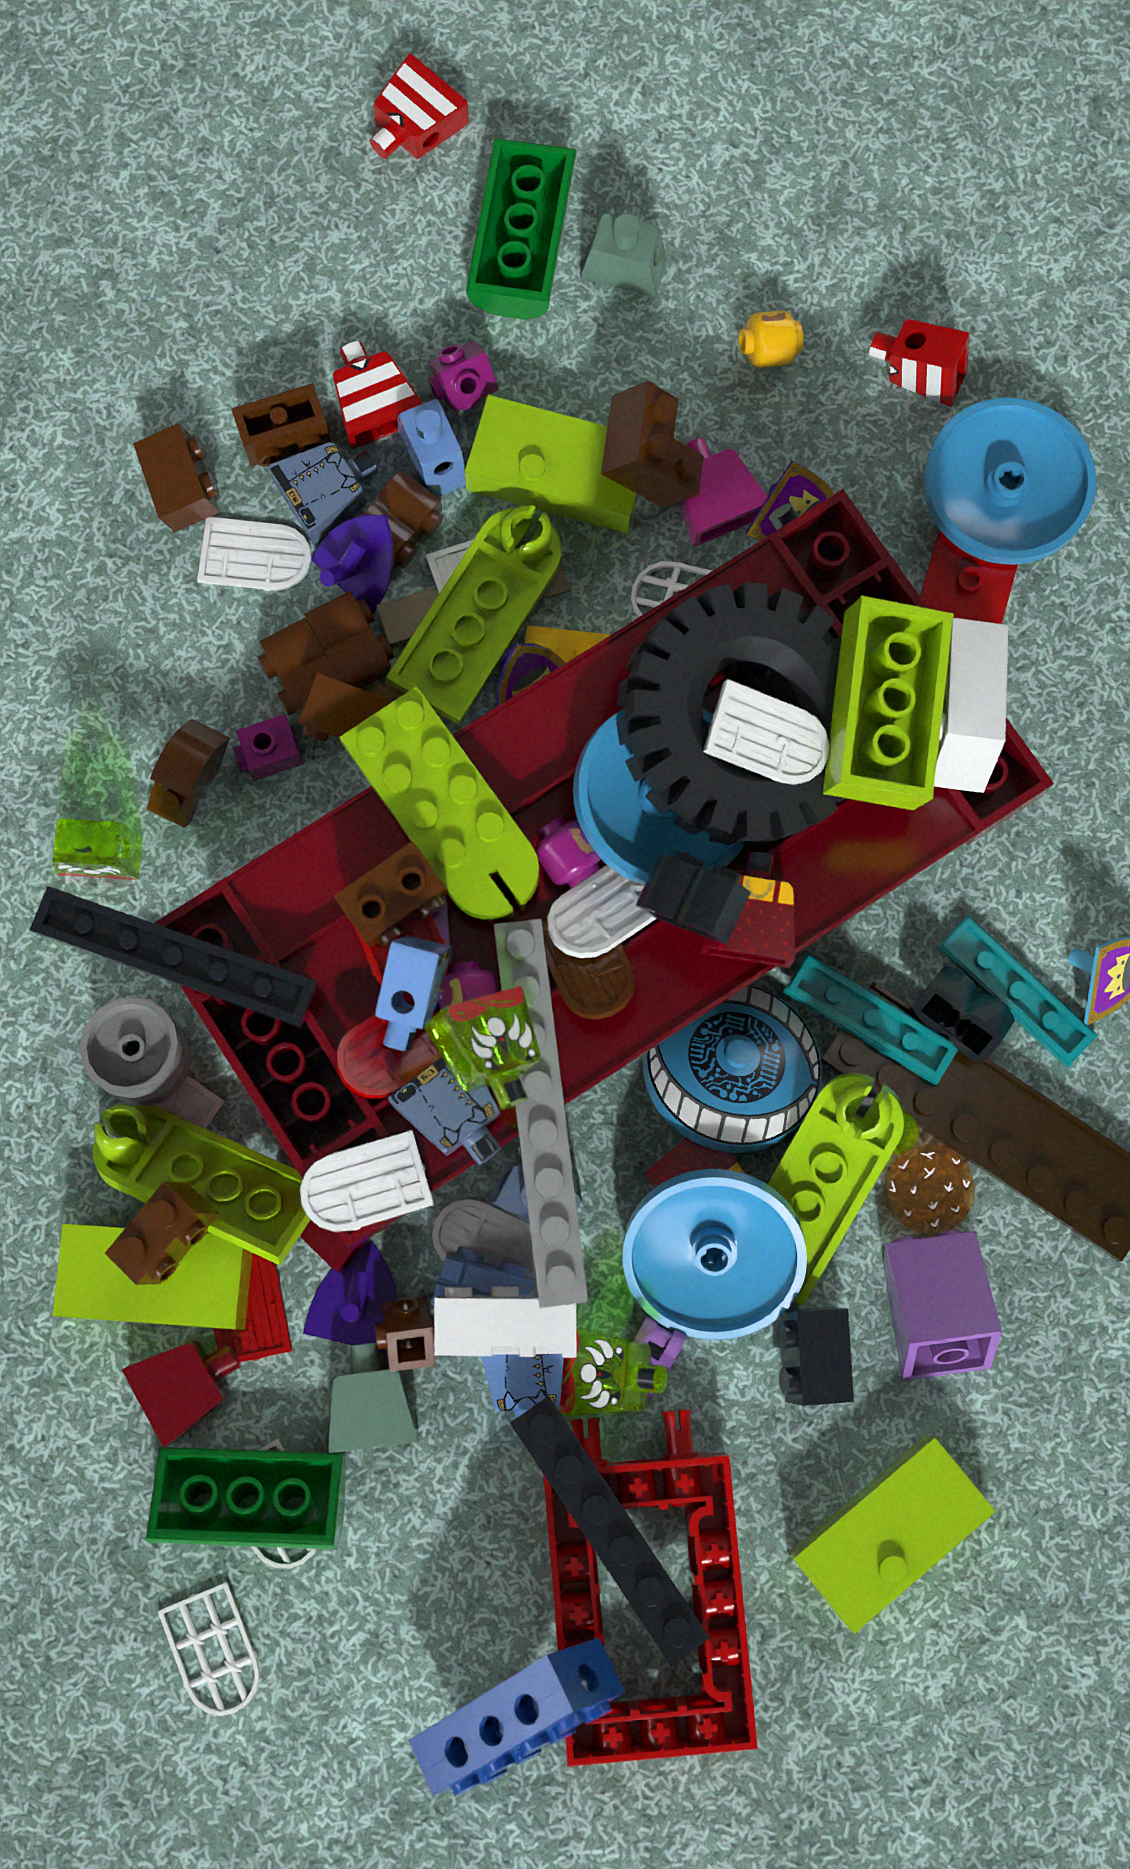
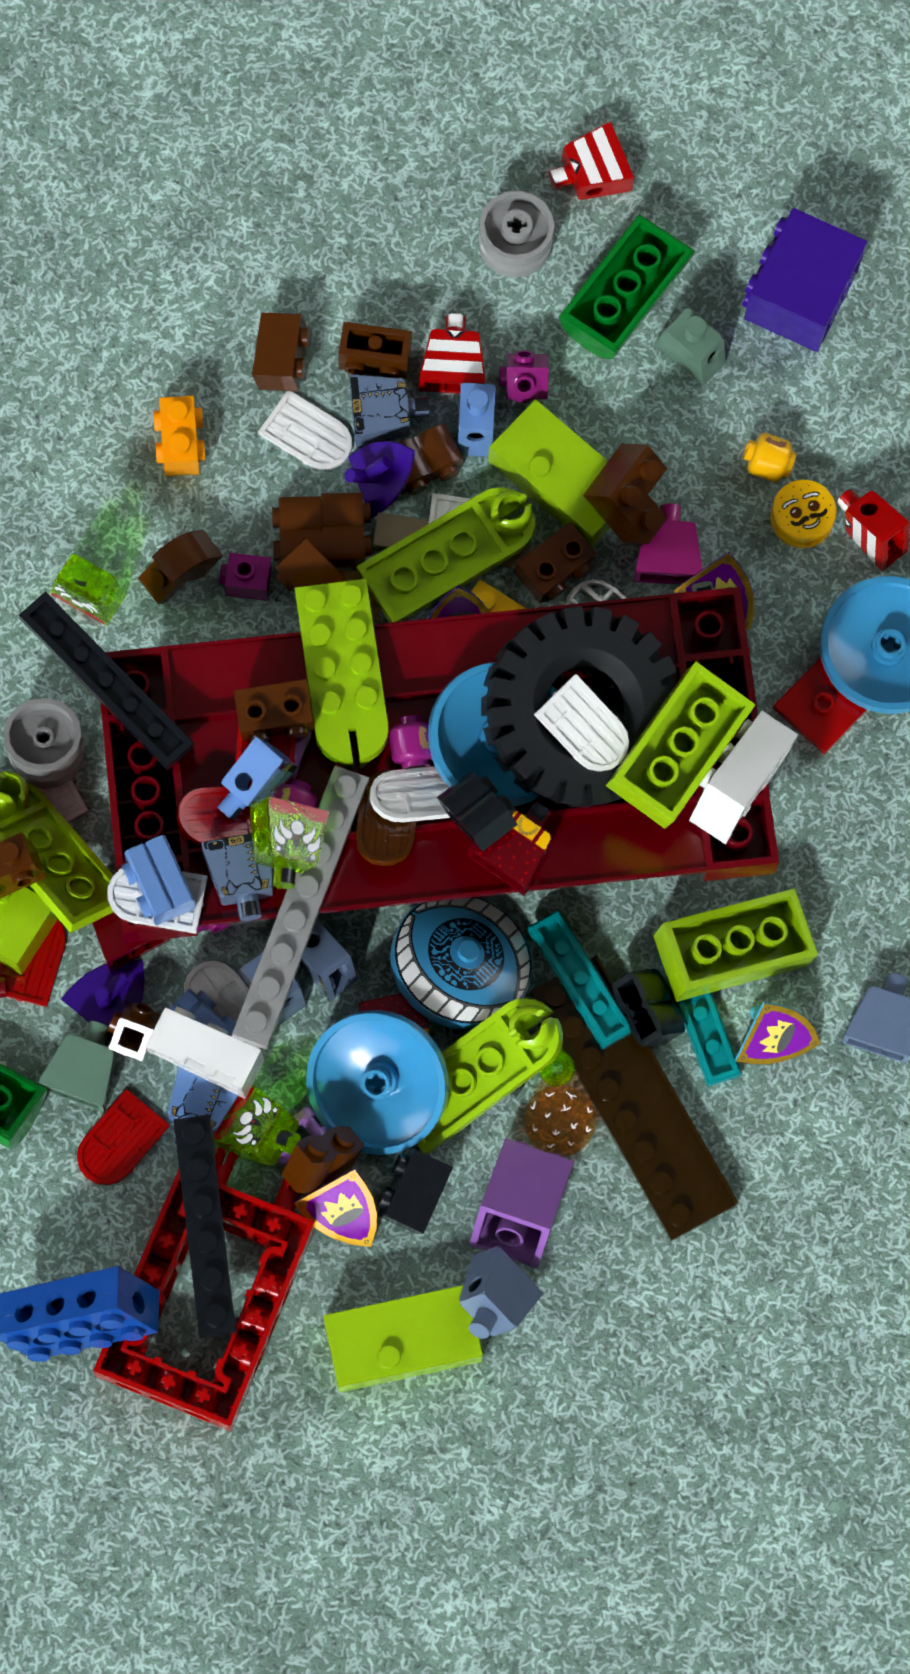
camera: 25 degrees right, 5 degrees down
none -> red window [77,1089,170,1185]
none -> medium blue brick [121,835,196,925]
none -> light orange brick [153,396,205,477]
none -> reddish brown brick [282,1126,365,1193]
none -> shield [294,1168,377,1247]
none -> sand blue torso [300,920,358,1001]
none -> sand blue torso [459,1246,543,1339]
none -> light grey wheel [478,190,555,278]
none -> reddish brown brick [513,521,597,603]
none -> lime brick [653,888,818,1002]
none -> dark purple container [742,208,868,353]
none -> yellow head [770,479,837,548]

